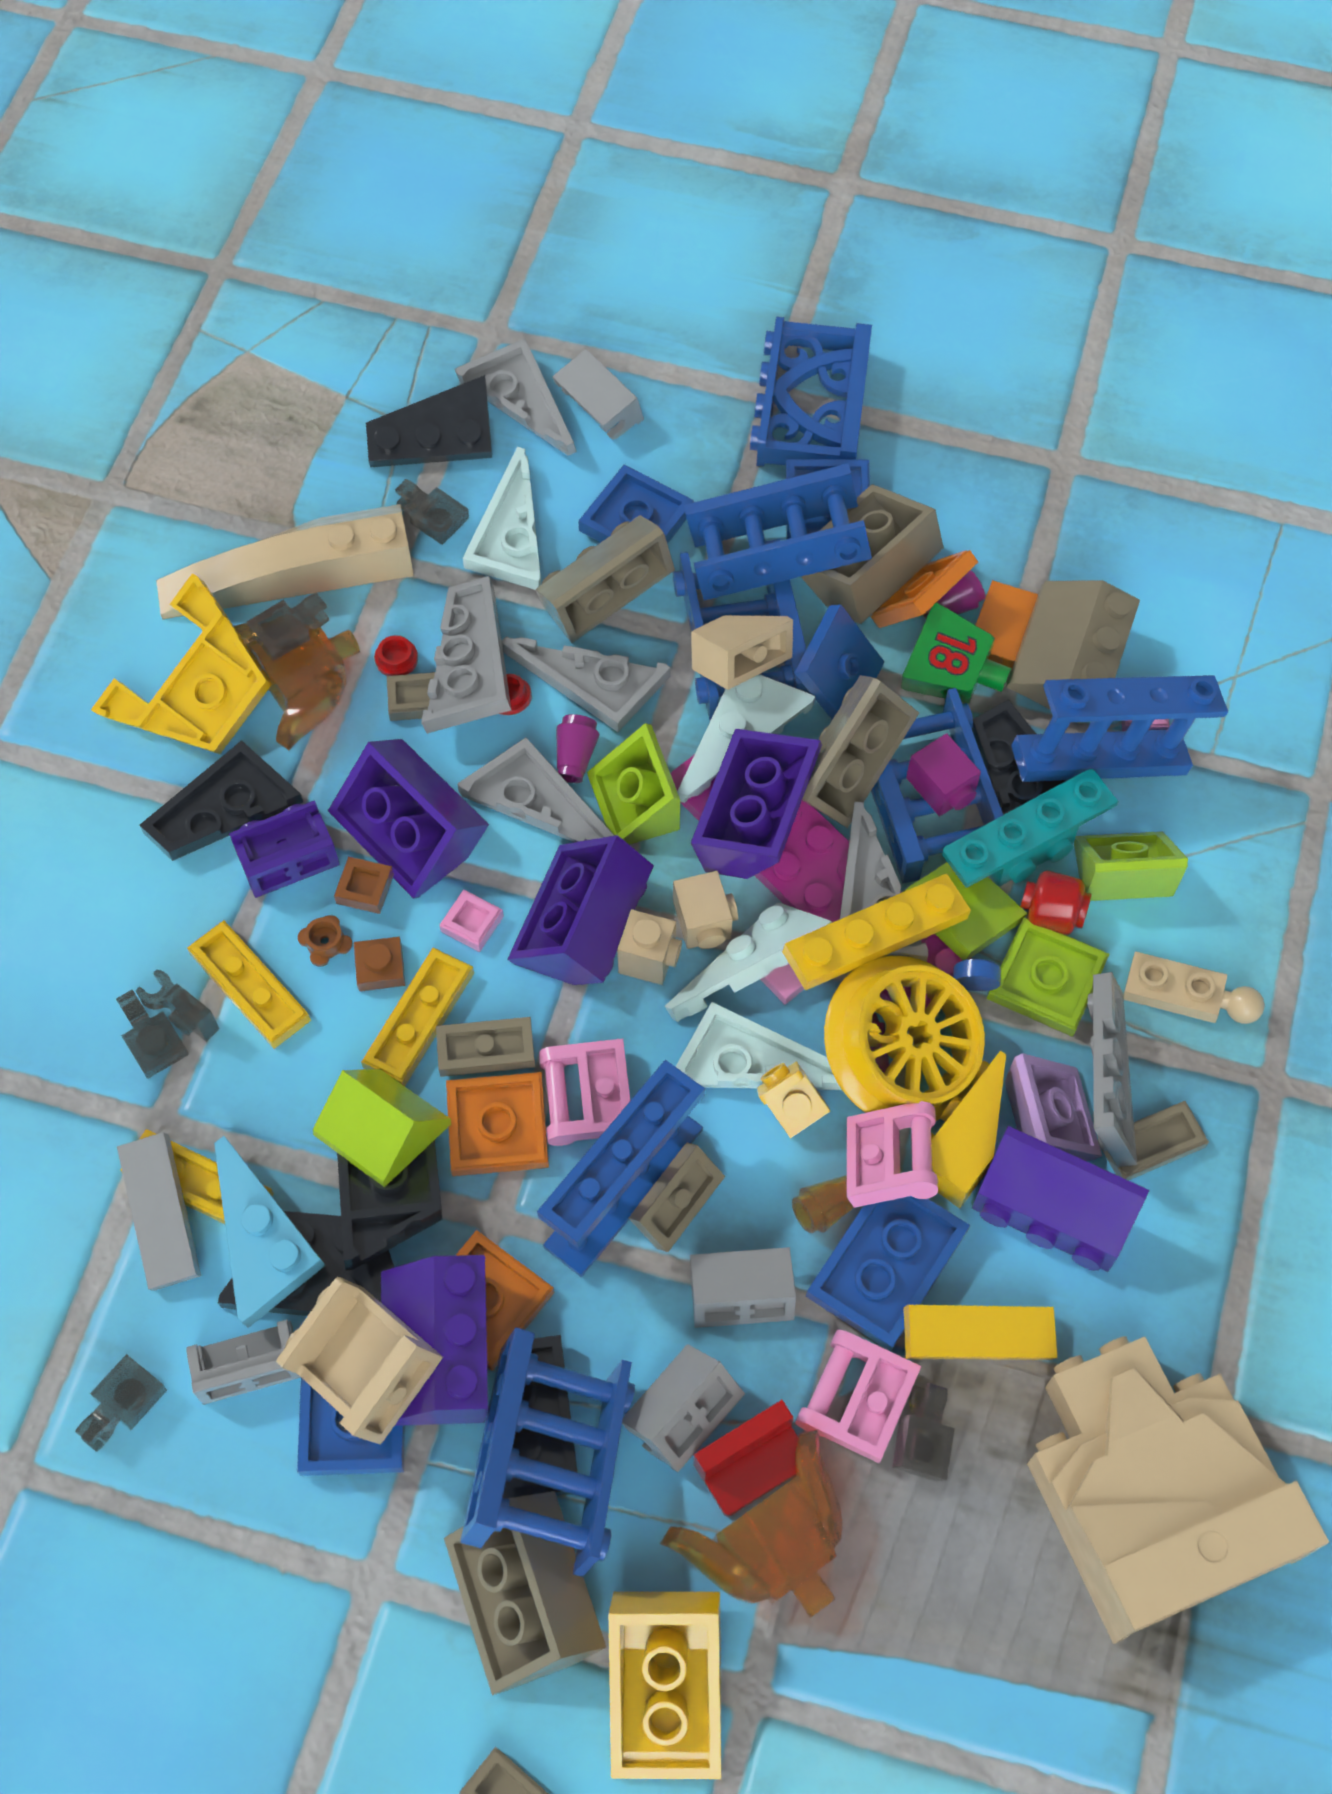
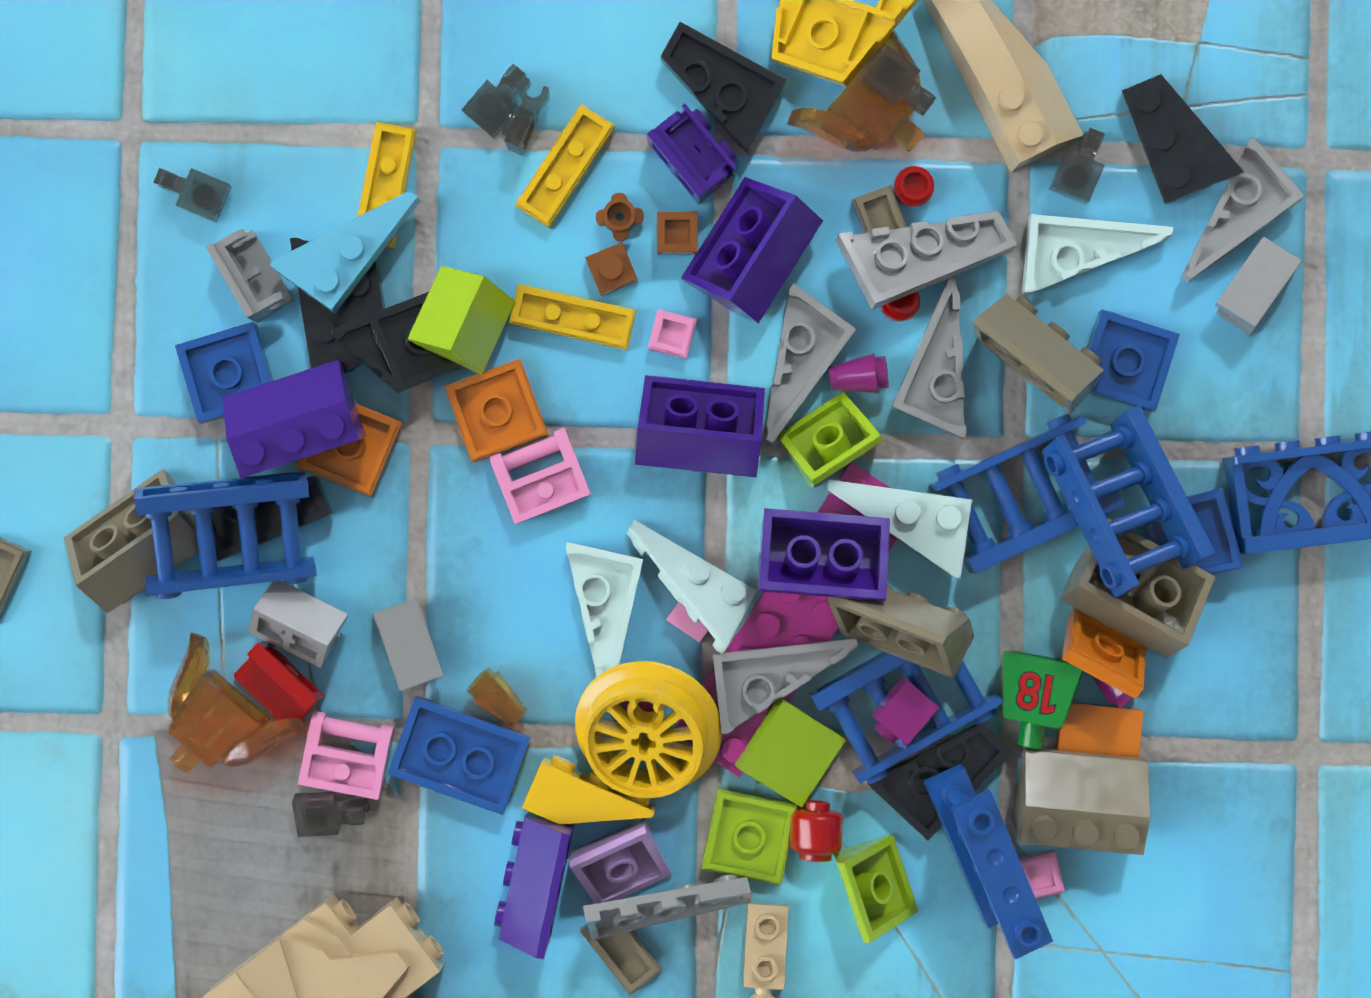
camera: 75 degrees right, 25 degrees up
light grey tile [117,1132,201,1291] -> none
tan panel [276,1277,443,1445] -> none
dark tan plate [436,1017,535,1077] -> none
blue fence [537,1059,705,1278] -> none
yellow slope [608,1592,721,1779] -> none
tan brick [617,909,682,985] -> none
dark tan plate [628,1142,725,1252] -> none
tan brick [673,871,738,949] -> none
tan slope [691,615,793,690] -> none
yellow bracket [757,1061,830,1138] -> none
yellow plate [782,873,971,991] -> none
blue plate [795,605,885,720] -> none
bright pink plate [847,1101,938,1208] -> none
yellow tile [903,1305,1057,1360] -> none
teal bracket [942,769,1119,888] -> none
blue tile [953,959,1001,991] -> none

